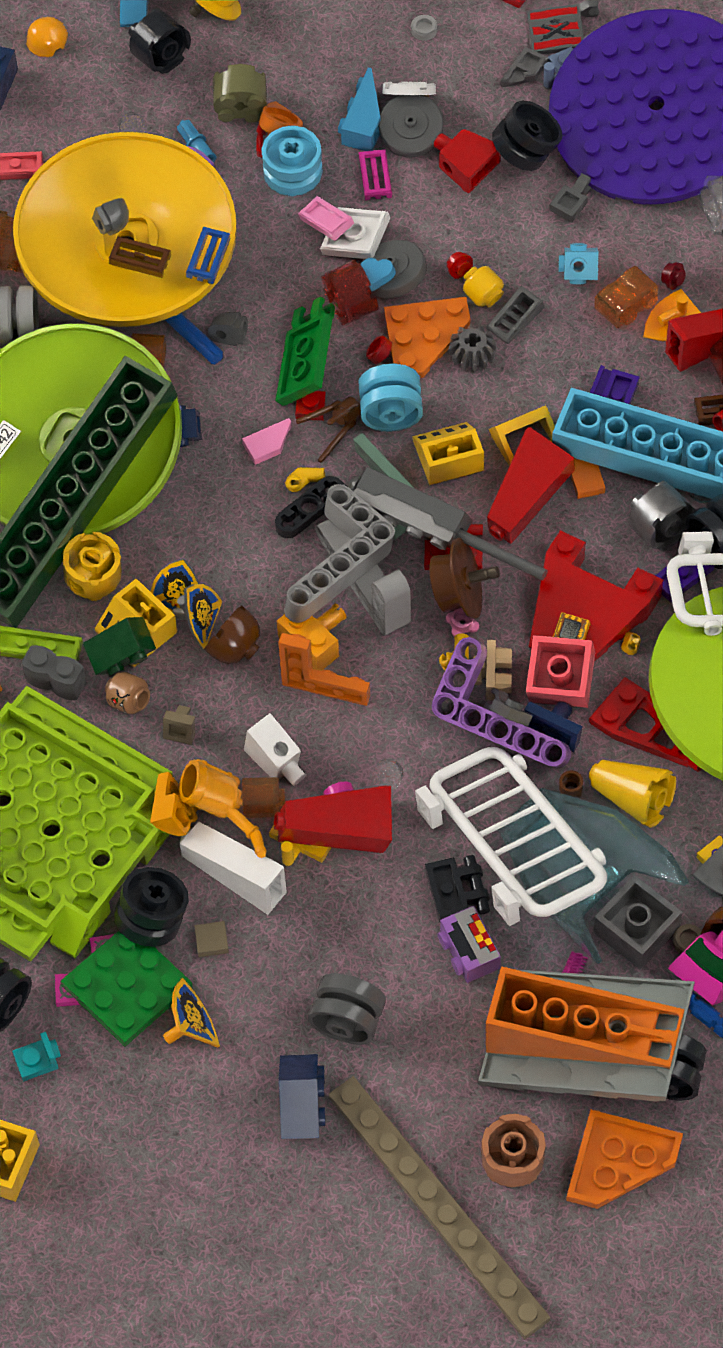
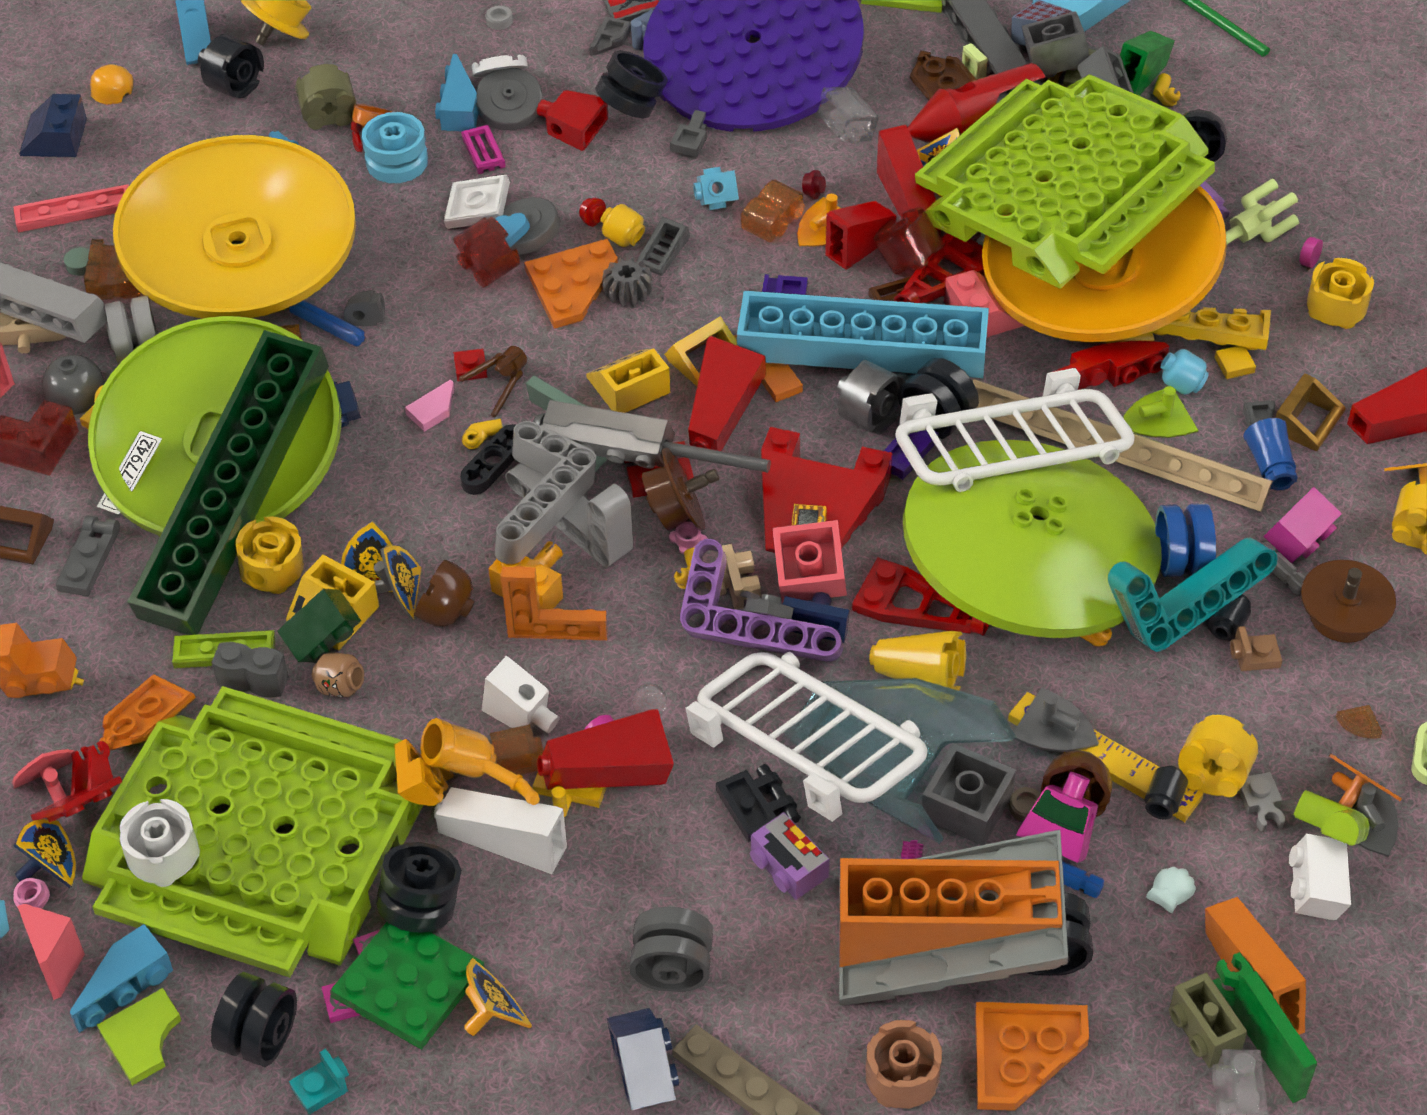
camera: 15 degrees left, 10 degrees down
dark grey piece [92,198,129,236] -> none
reddish brown tile [109,236,171,278] -> none
dark tan tile [163,705,195,745] -> none
blue tile [186,227,230,284] -> none
dark tan tile [194,921,229,957] -> none
green tile [275,297,335,406] -> none
bright pink tile [298,196,354,241] -> none
medium azure wheel [358,364,423,432] -> none
red tile [366,335,392,364] -> none
reddish brown hose [559,770,583,802] -> none
yellow rock [621,632,641,655] -> none

